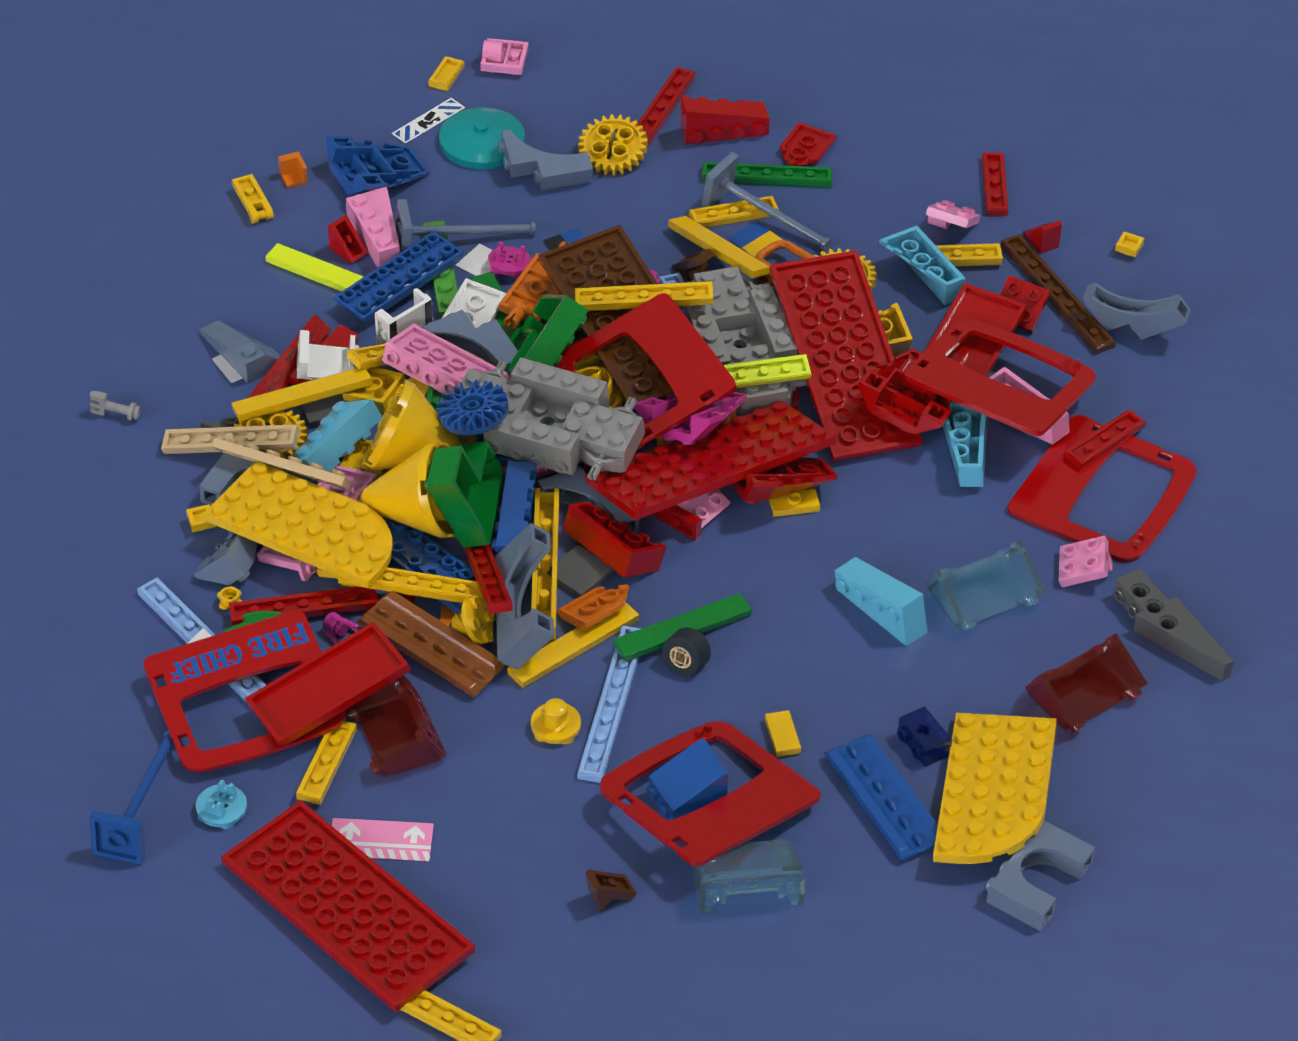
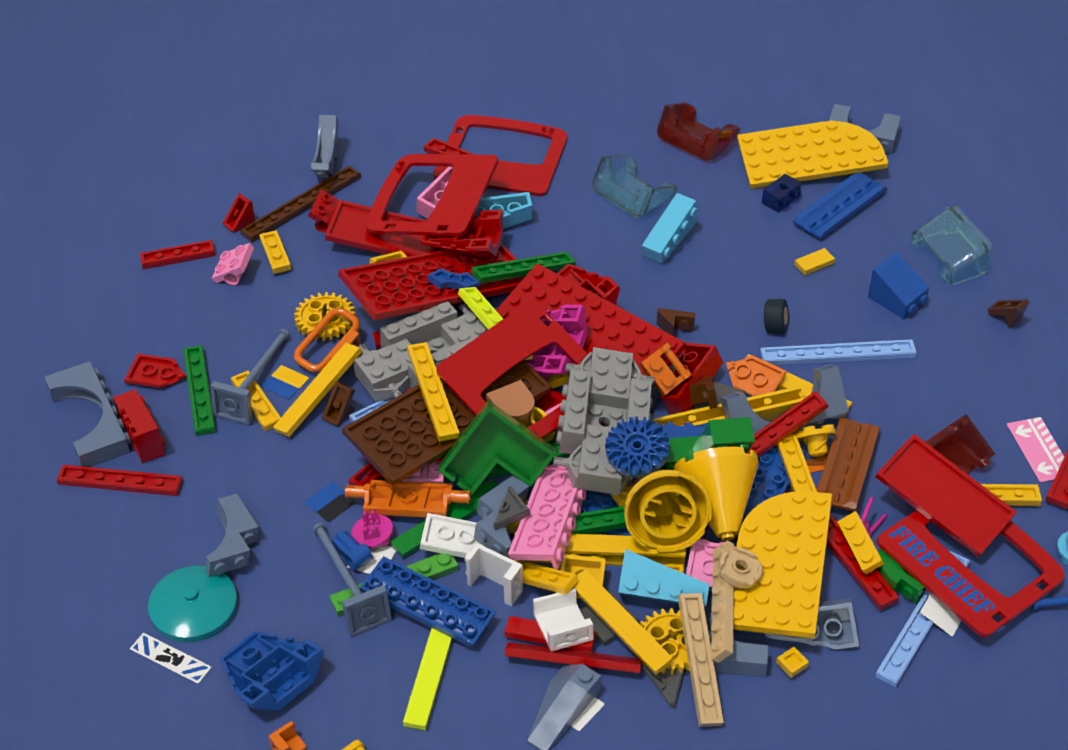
camera: 105 degrees left, 0 degrees up
yellow plate [217,587,242,610] -> none
red slope [328,214,369,264] -> none
bright pink wedge [346,187,400,268] -> none
yellow tile [428,56,465,92] -> none
bright pink plate [481,38,529,75] -> none
yellow plate [531,698,581,745] -> none
yellow gear [578,114,648,176] -> none
red door [600,721,821,866] -> none
green tile [613,593,752,662] -> none
medium azure wedge [879,226,965,305] -> none
bright pink plate [1059,536,1113,587] -> none
dark grey brick [1114,569,1234,681] -> none
yellow plate [1115,231,1144,258] -> none
none -> sand blue arch [44,361,131,467]
none -> blue piece [332,530,373,571]
none -> blue tile [427,268,481,289]
none -> green plate [471,251,576,284]
none -> nougat tile [486,380,534,421]
none -> dark grey tile [493,486,530,530]
none -> orange plate [639,342,692,396]
none -> reddish brown slope [656,308,696,336]
none -> reddish brown slope [689,376,718,409]
none -> tan tile [718,548,763,588]
none -> yellow plate [837,511,884,575]

